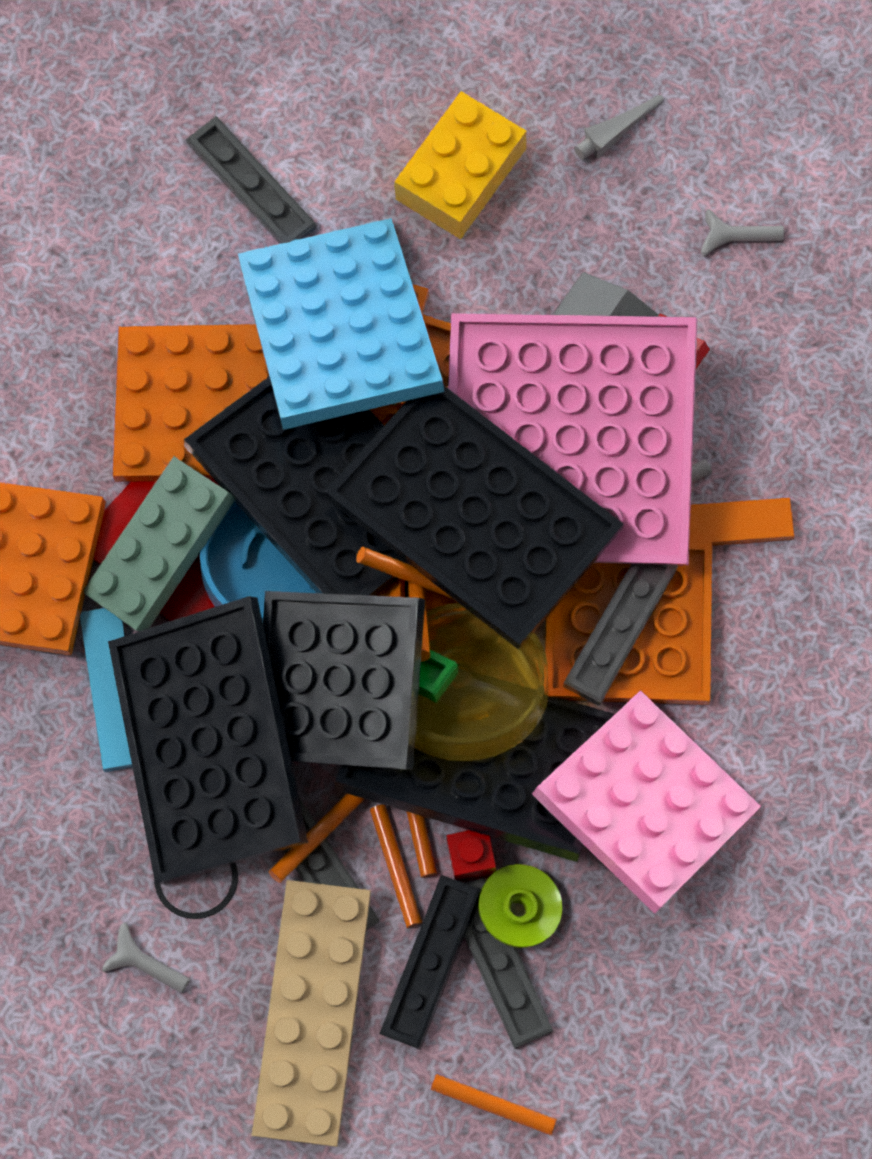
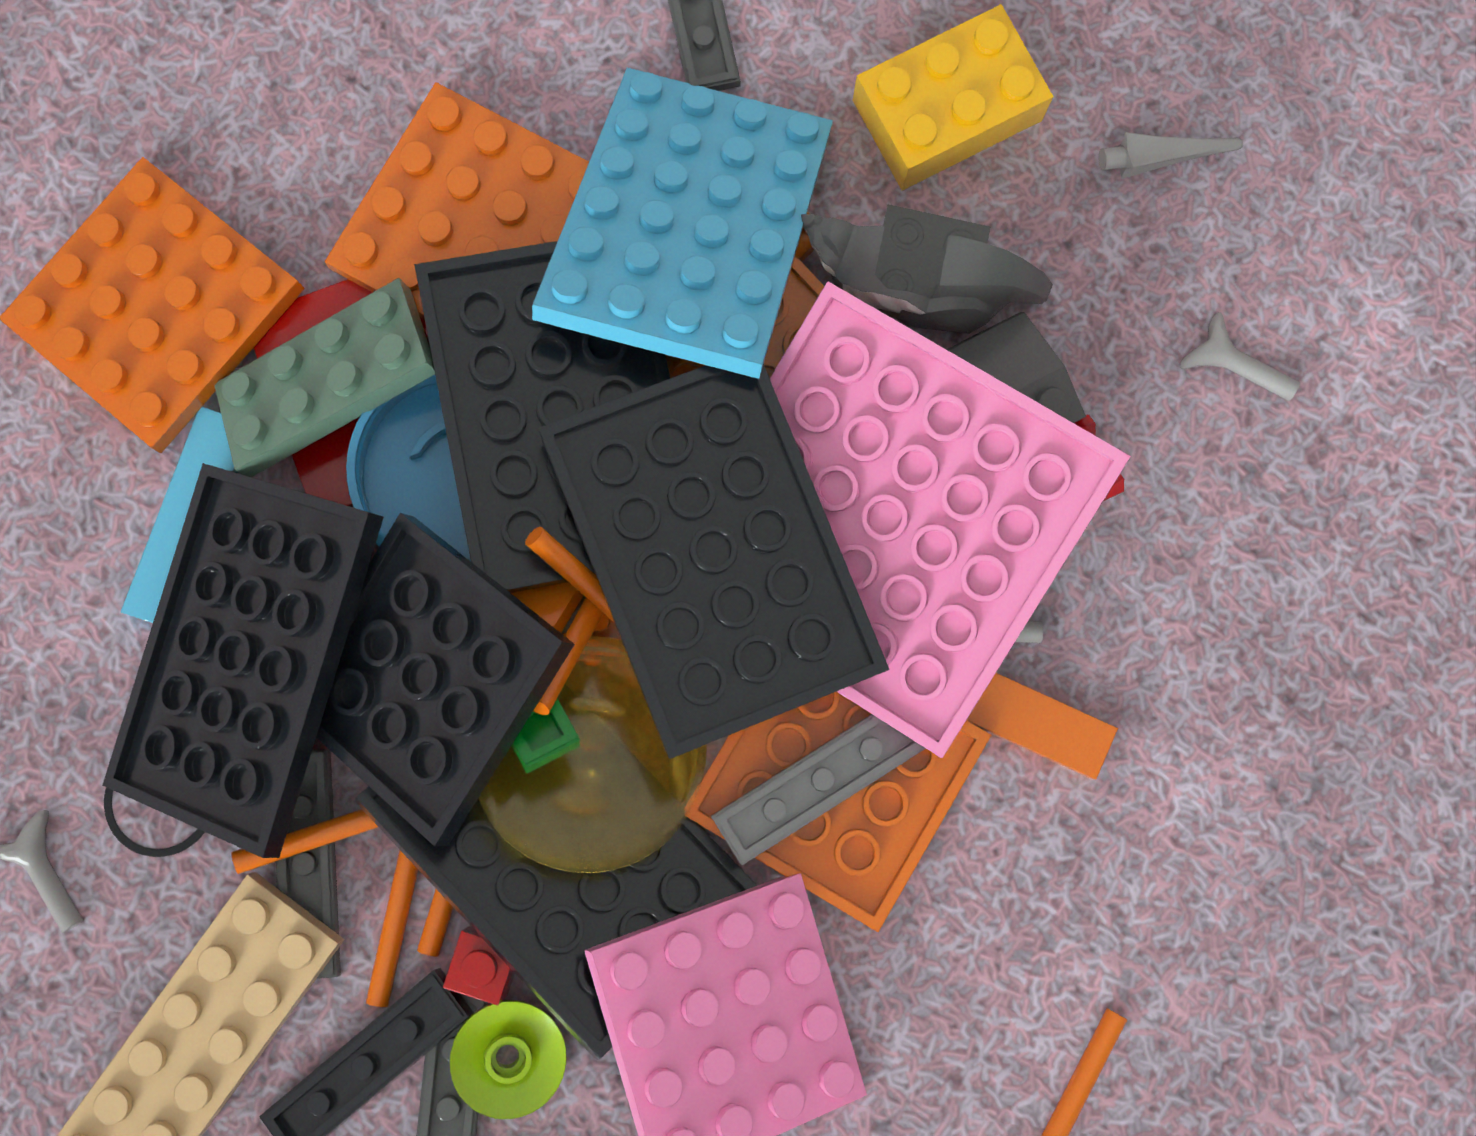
camera: 25 degrees right, 10 degrees up
none -> dark grey animal [801,204,1053,334]

